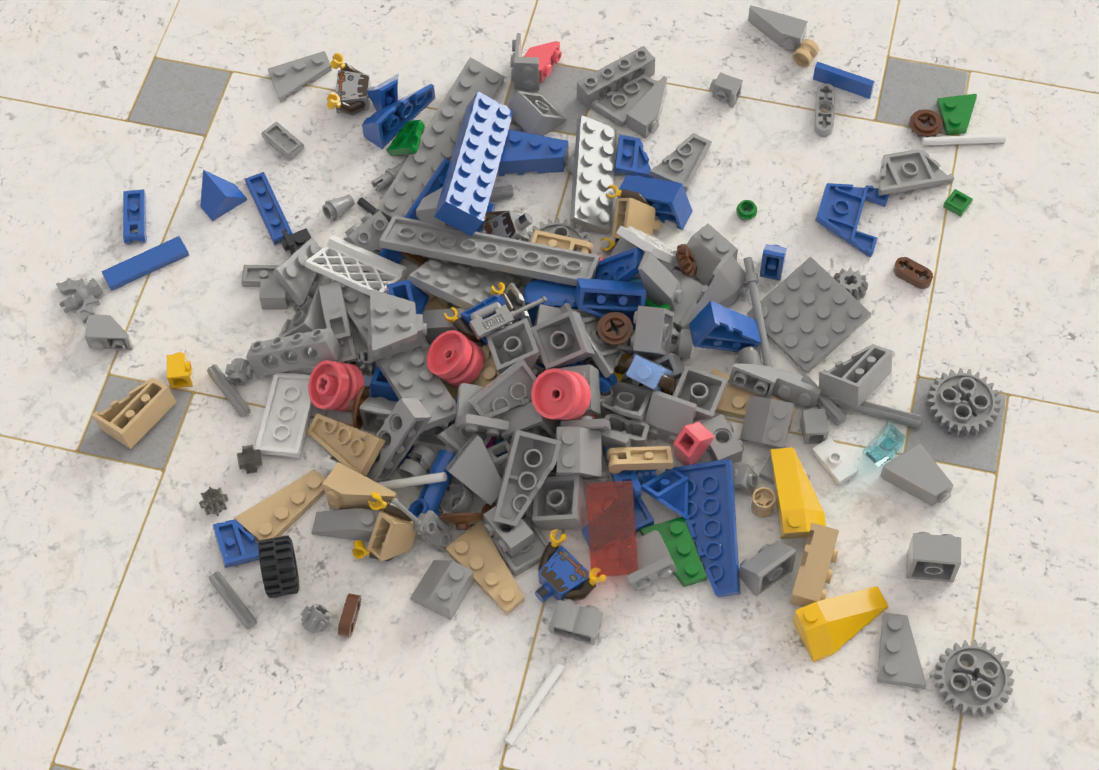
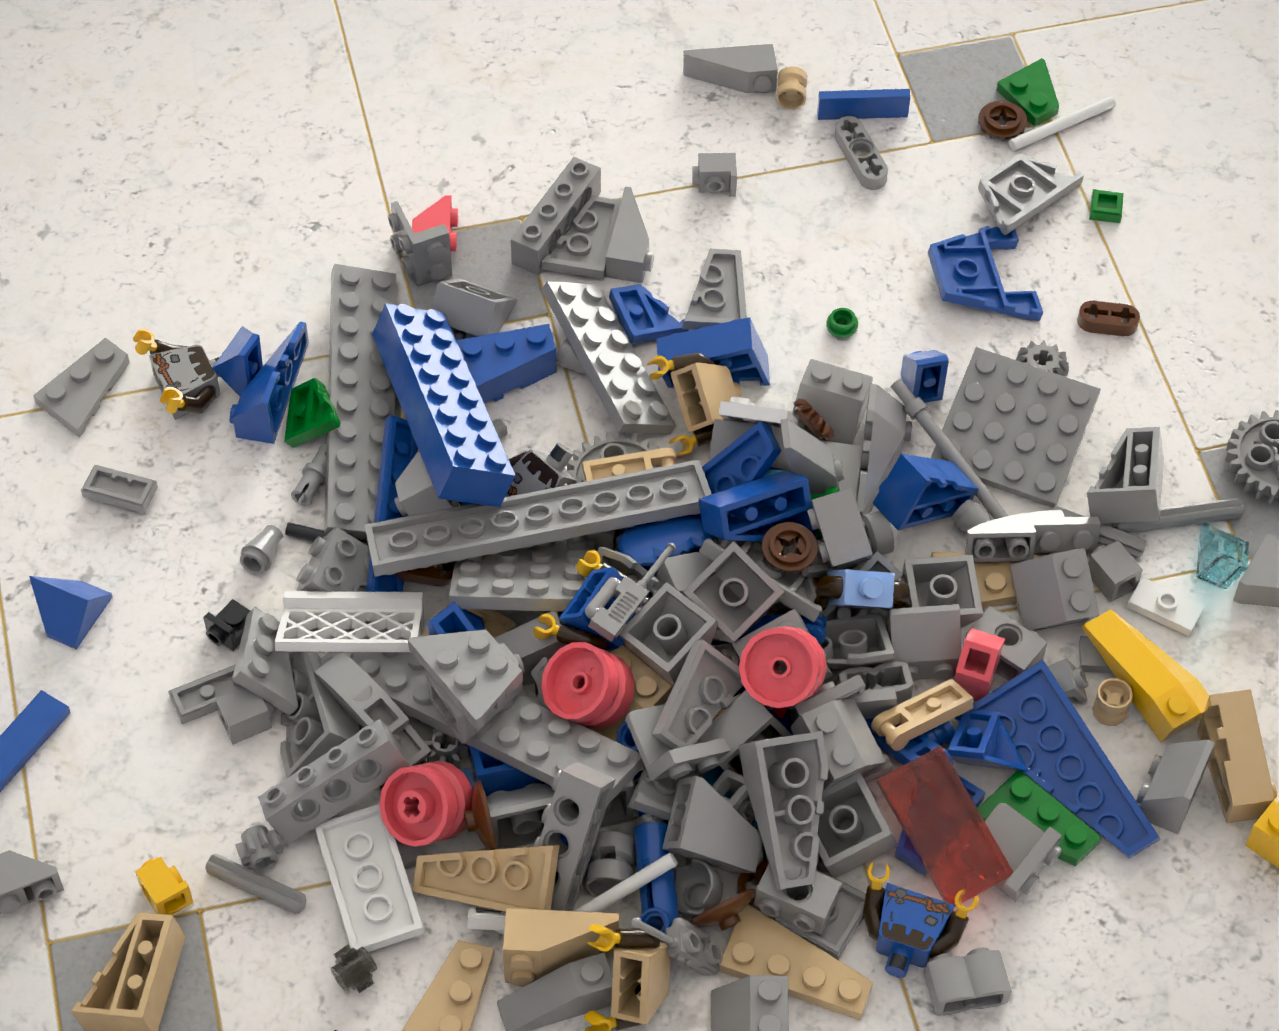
camera: 30 degrees left, 5 degrees down
blue tile [245,172,293,245] -> none

